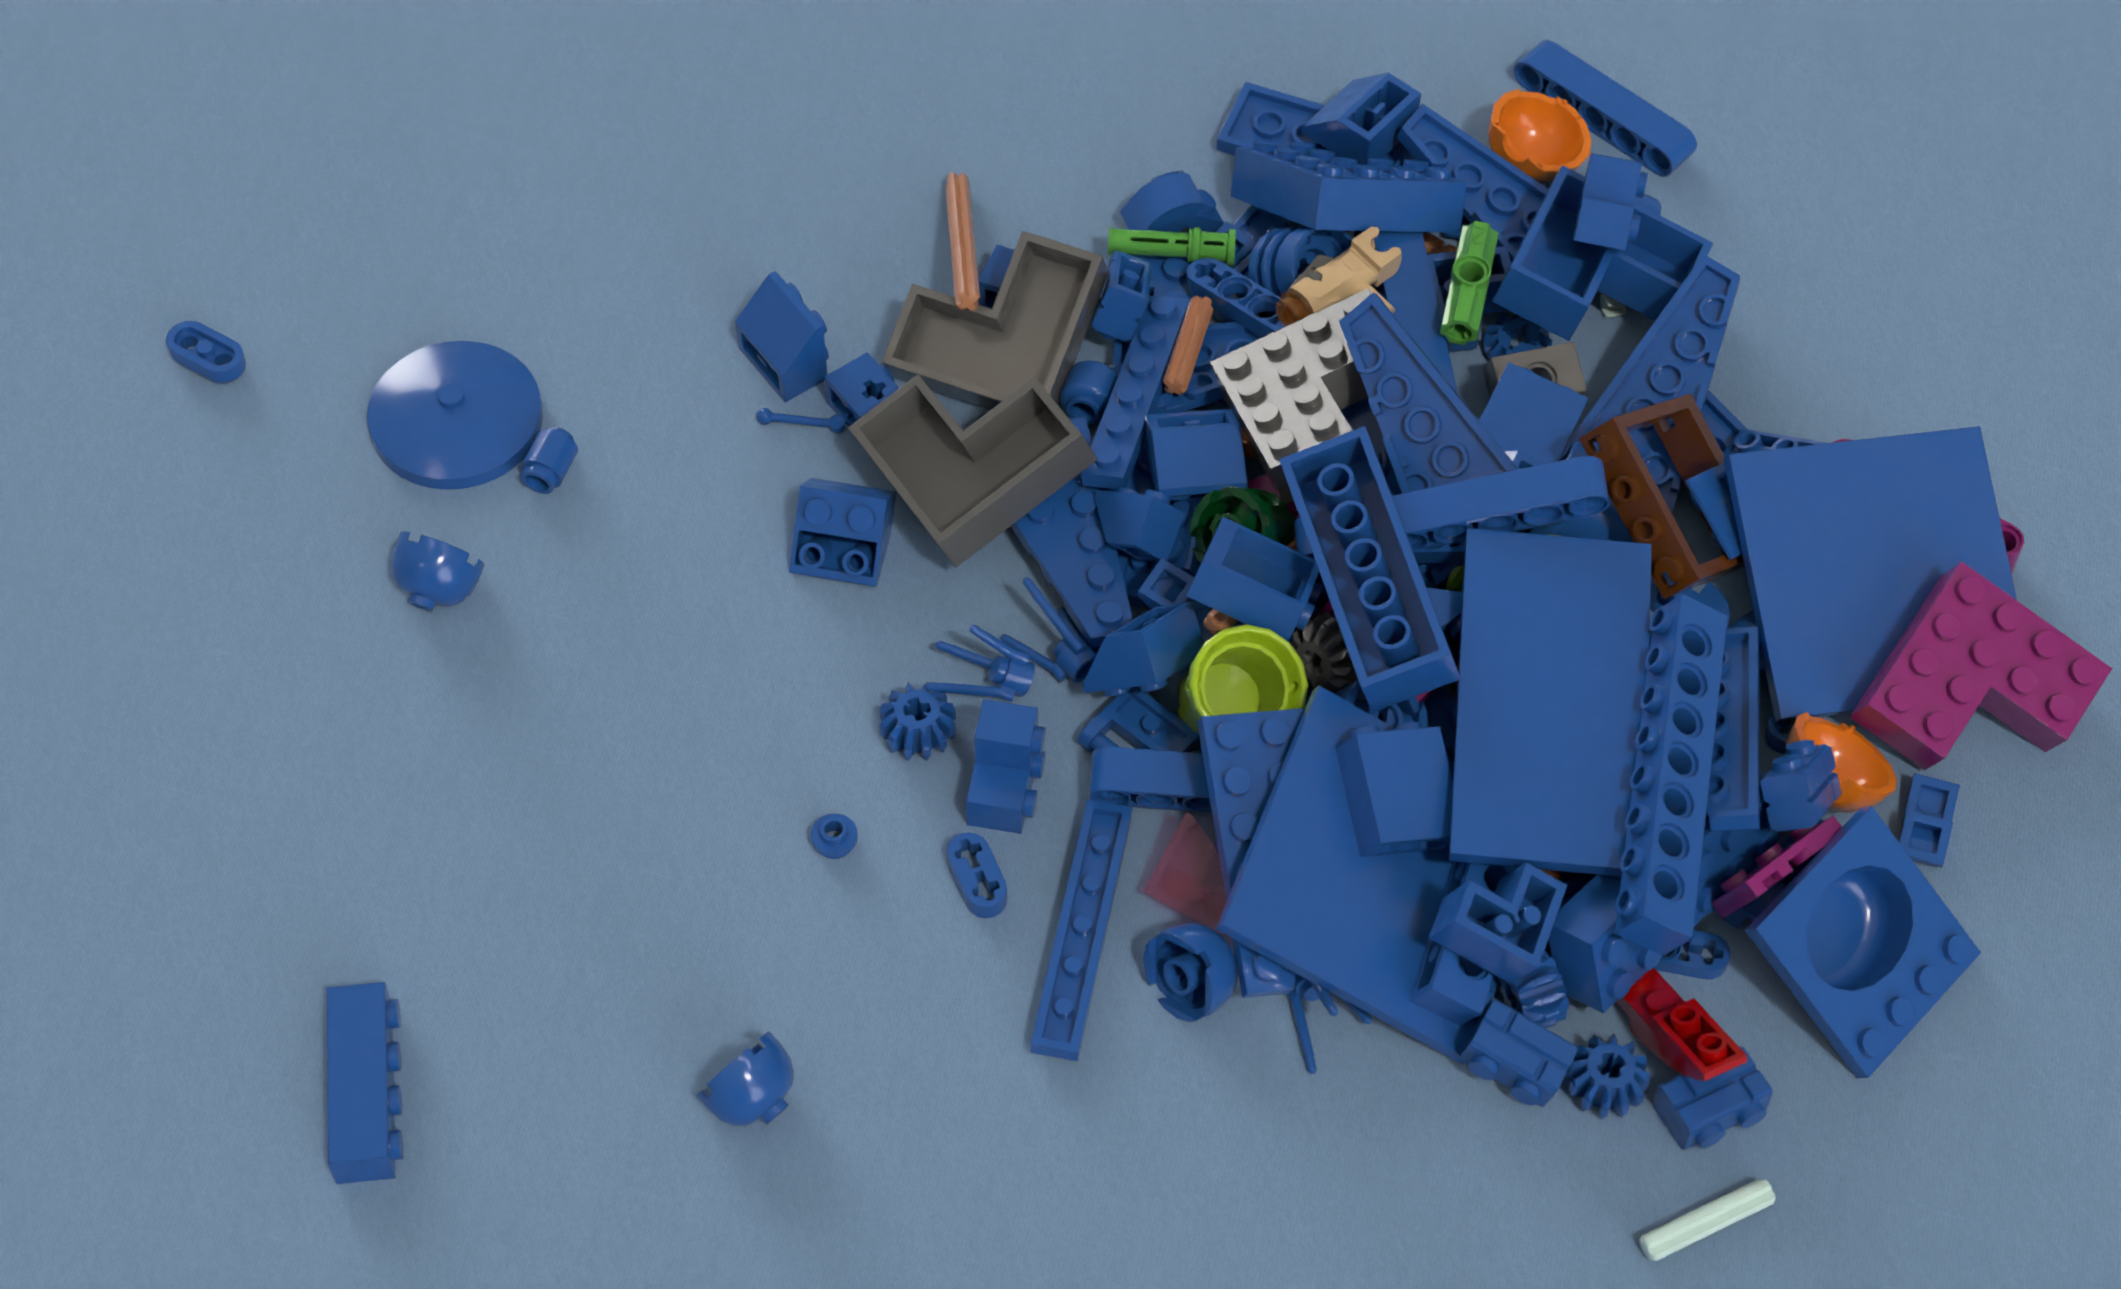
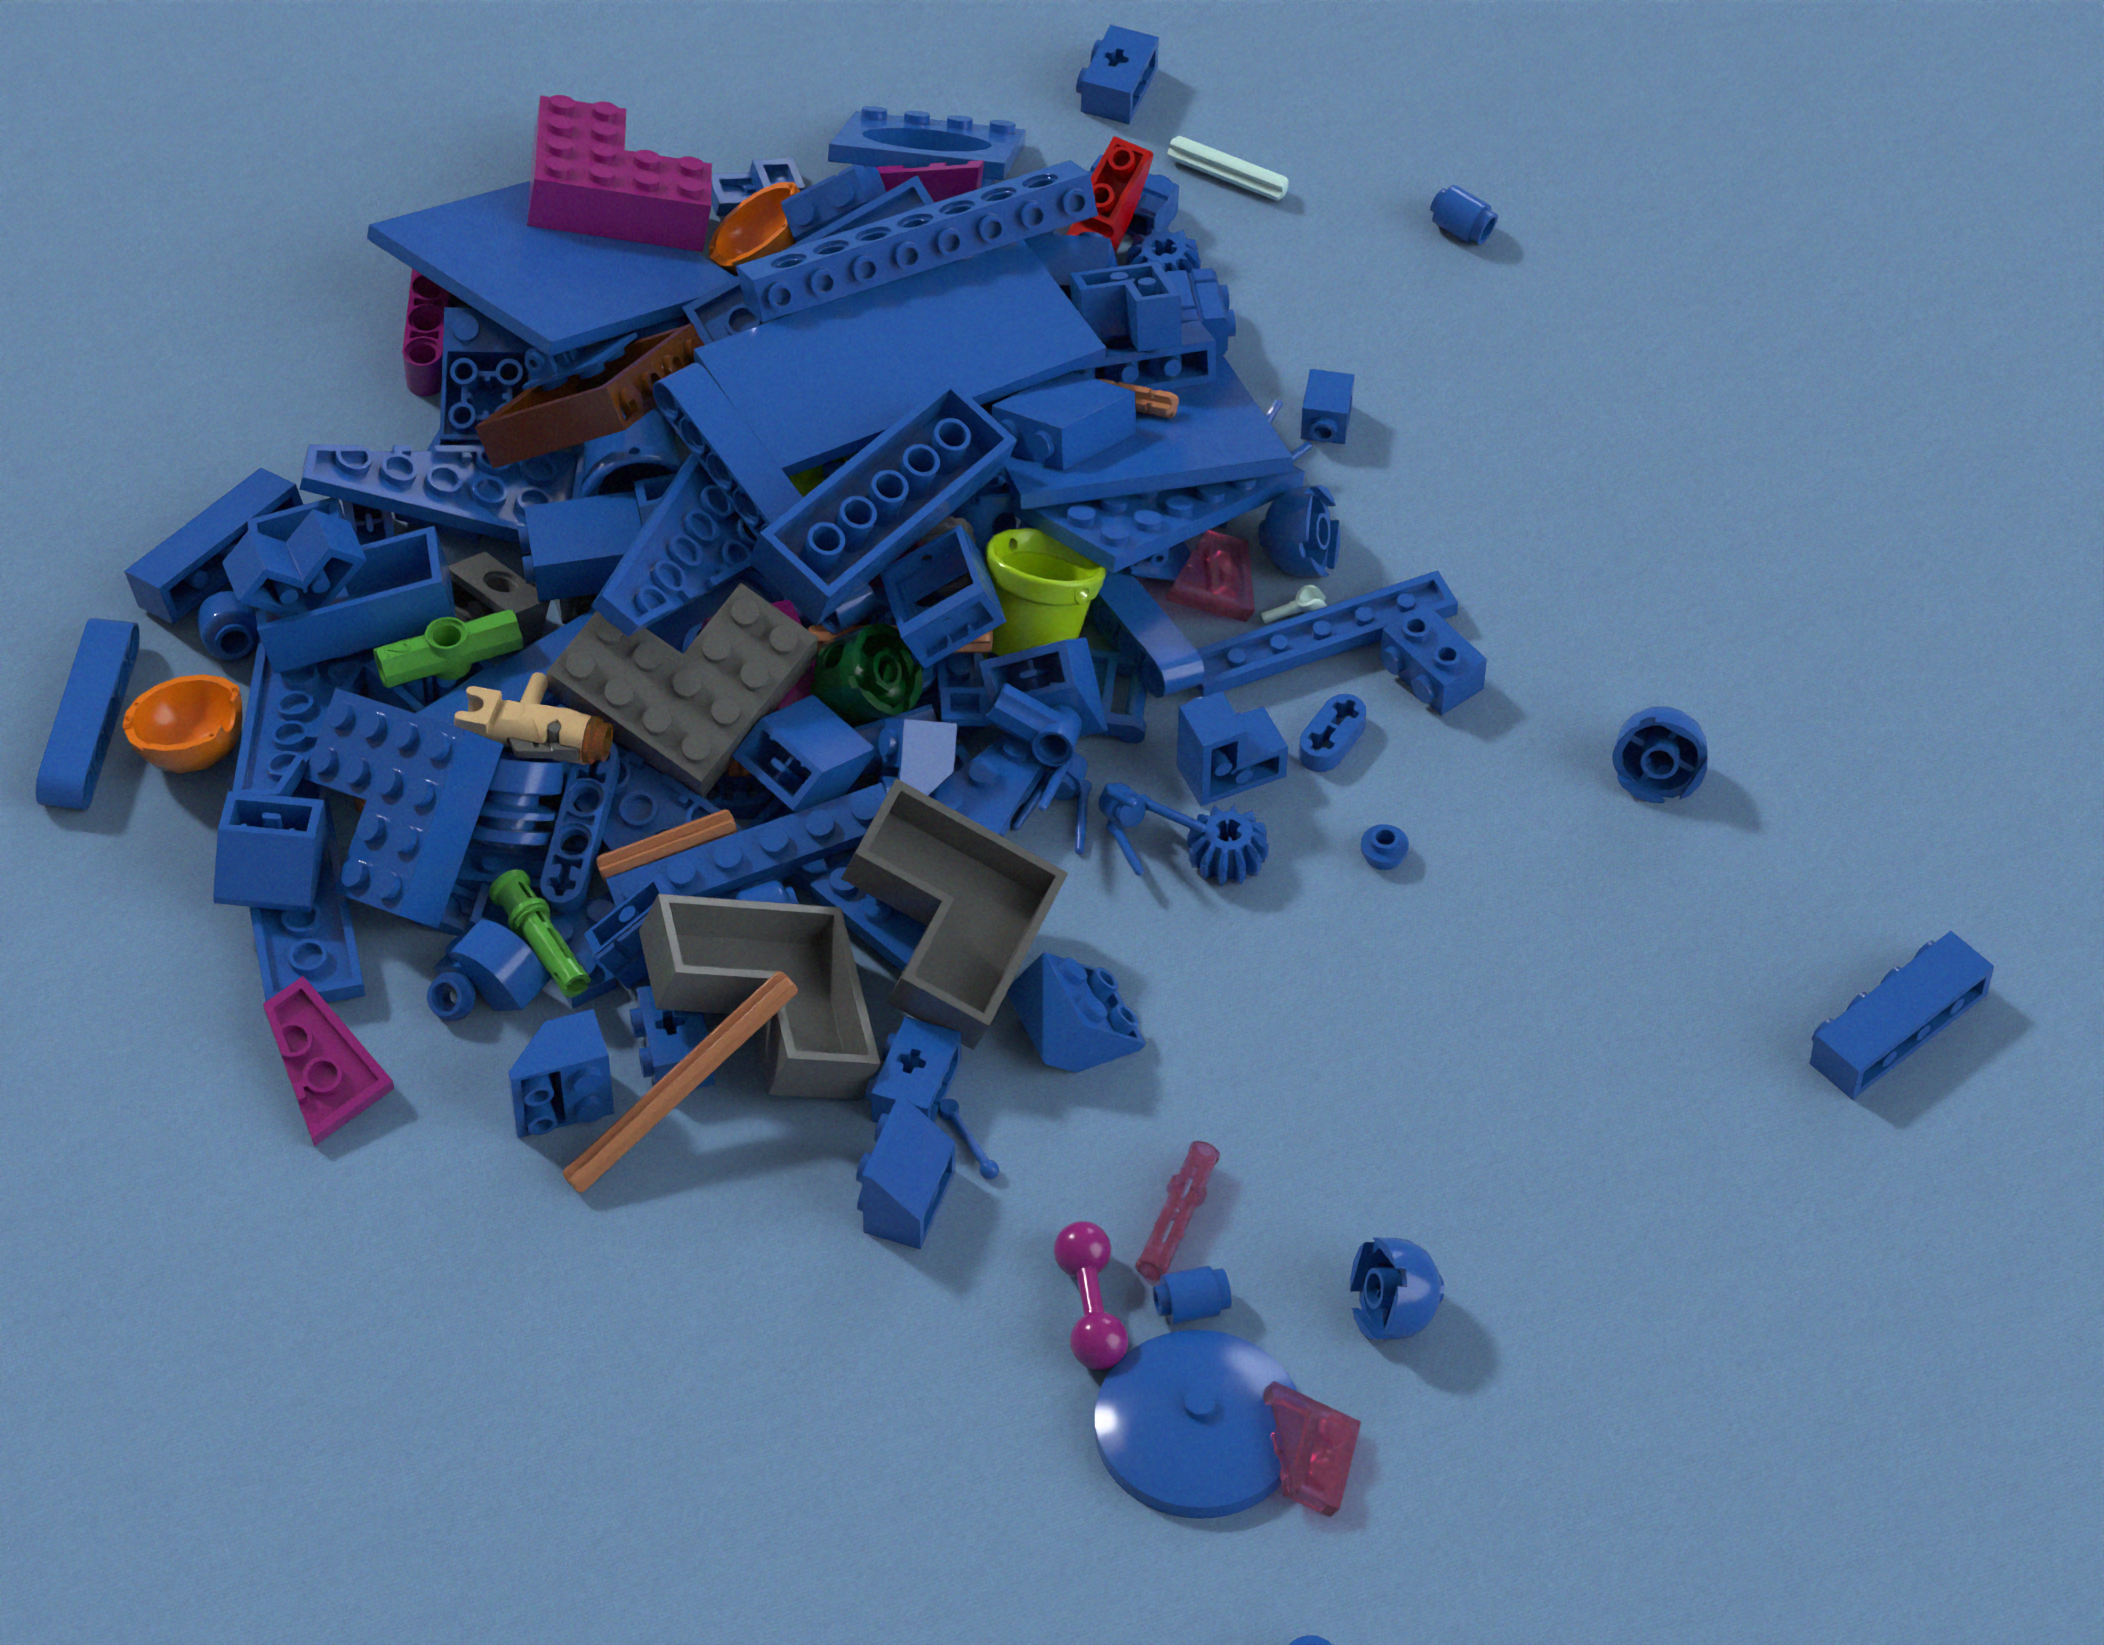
camera: 125 degrees left, 5 degrees down
none -> blue brick [124,468,304,624]
none -> magenta wing [263,976,394,1146]
none -> blue slope [508,1009,615,1138]
none -> blue piece [984,683,1082,767]
none -> magenta piece [1054,1221,1128,1370]
none -> blue brick [1076,25,1159,124]
none -> nougat axle [1098,379,1179,418]
none -> clear pink pin [1135,1141,1220,1281]
none -> light aqua hand [1261,585,1327,624]
none -> clear pink wing [1263,1381,1361,1517]
none -> blue brick [1300,369,1355,444]
none -> blue brick [1380,603,1487,716]

